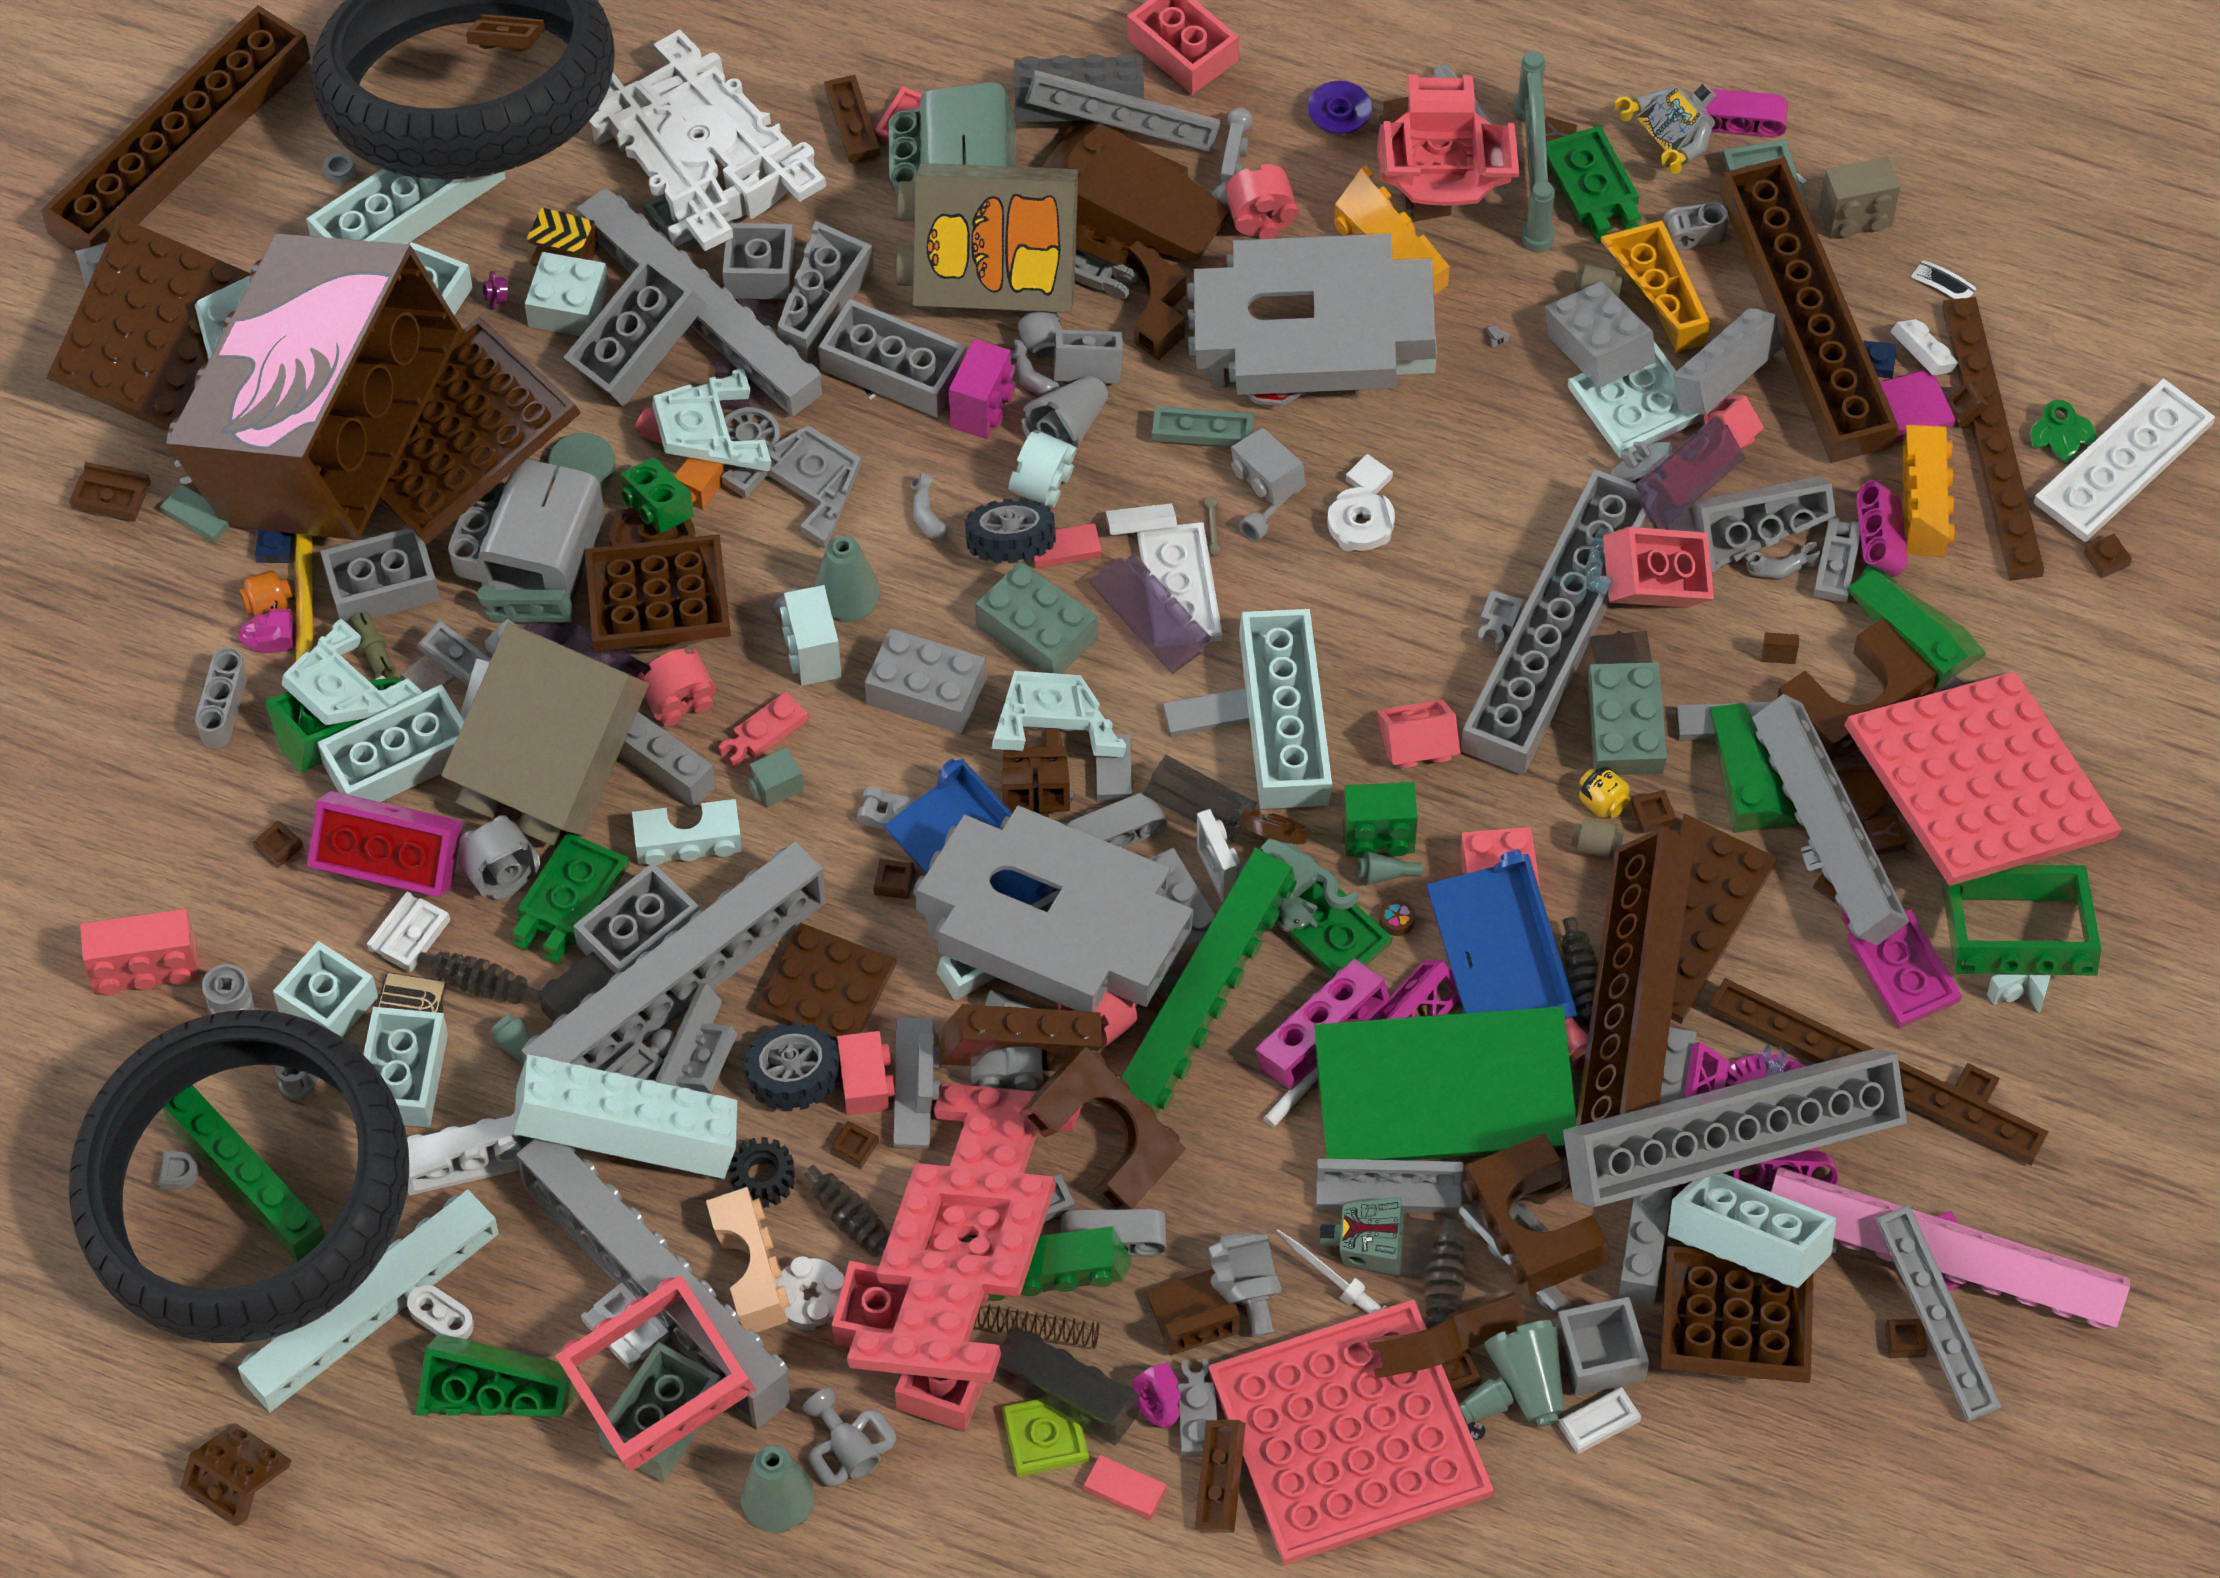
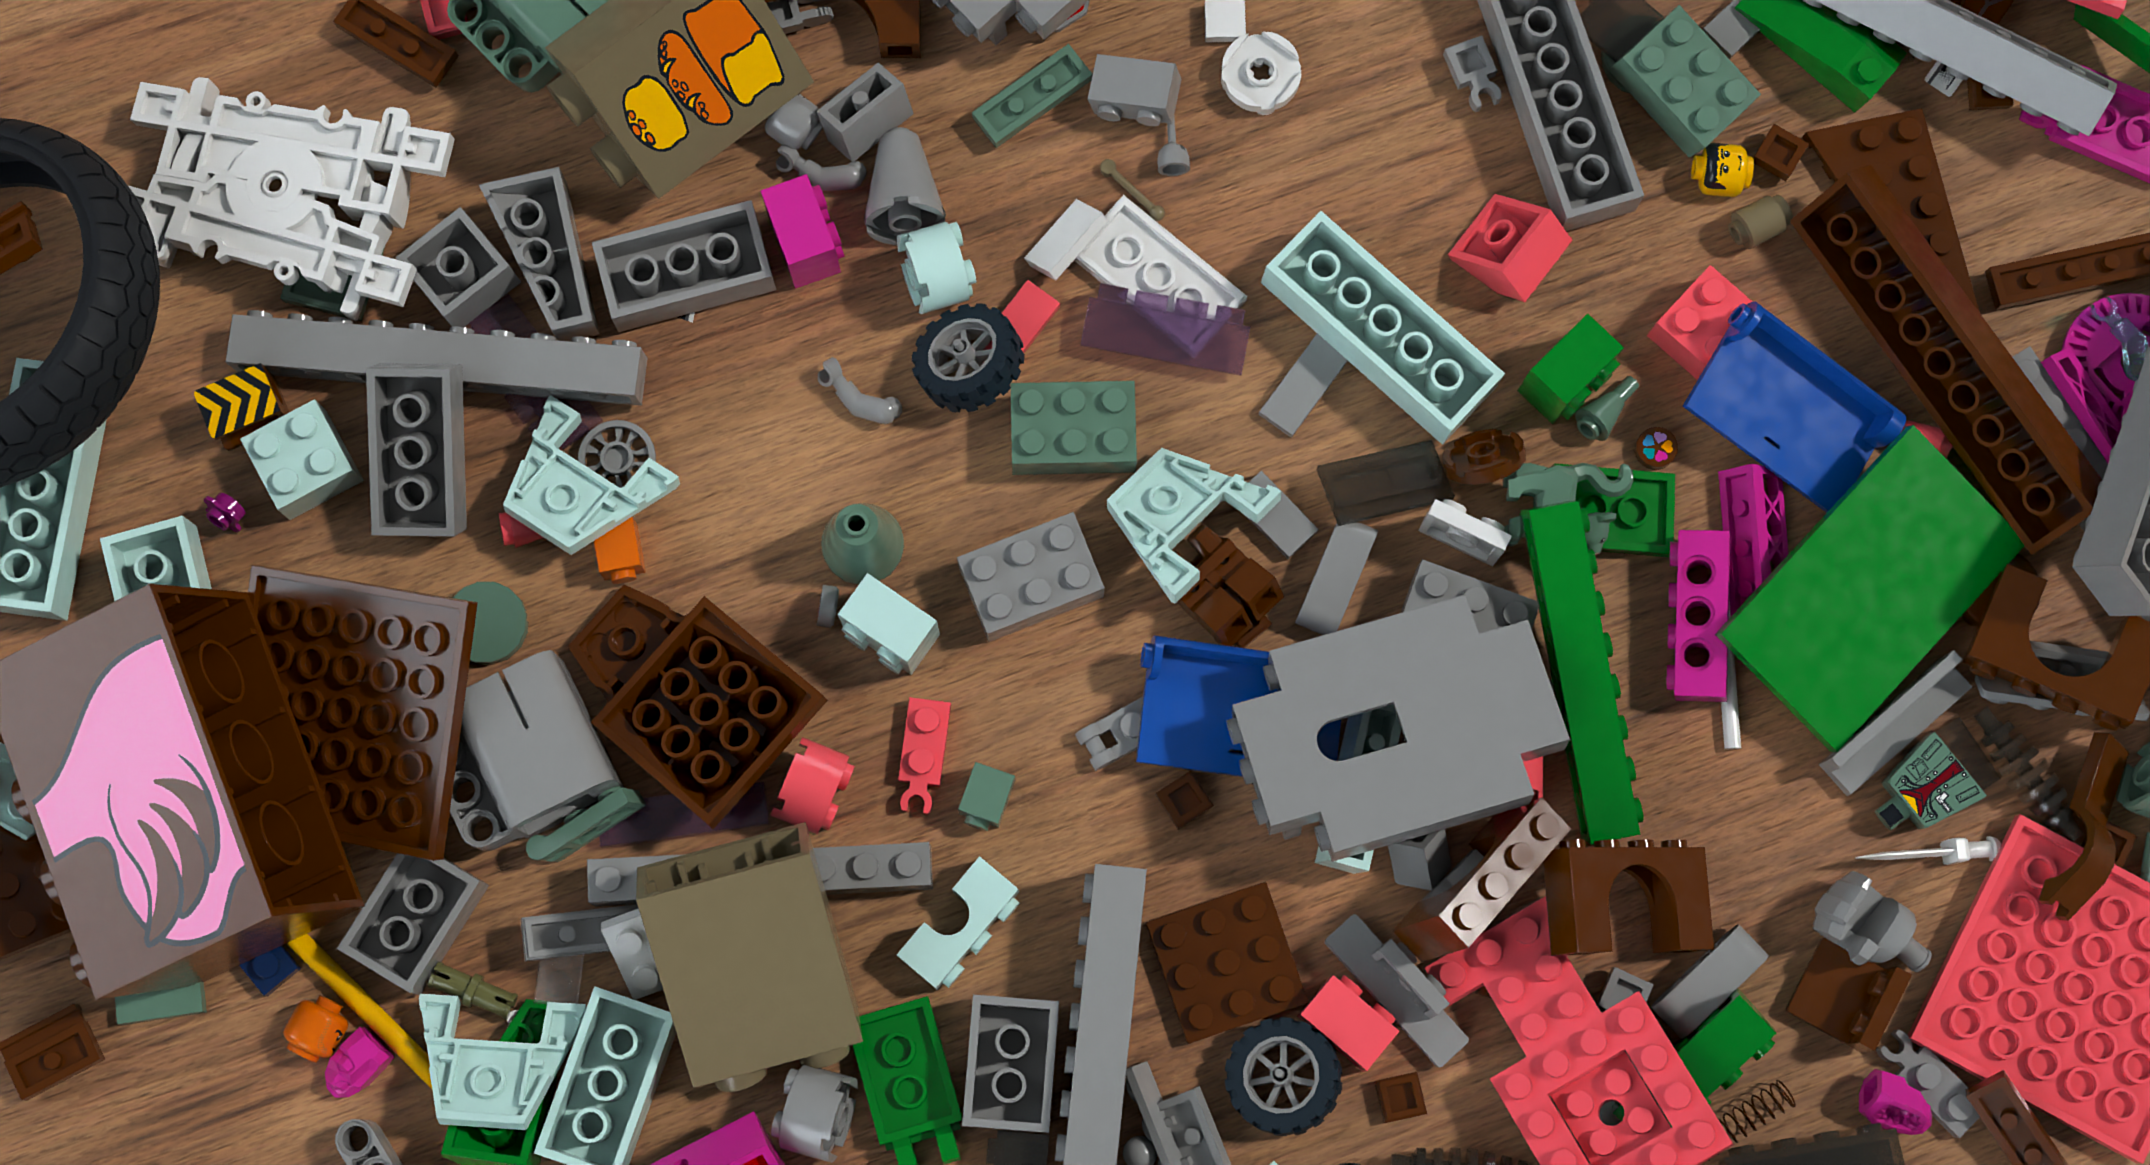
camera: 45 degrees left, 20 degrees up
green brick [620,457,694,534] -> none
light grey wing [721,425,861,548] -> none
clear smoke piece [1560,917,1598,1032] -> none

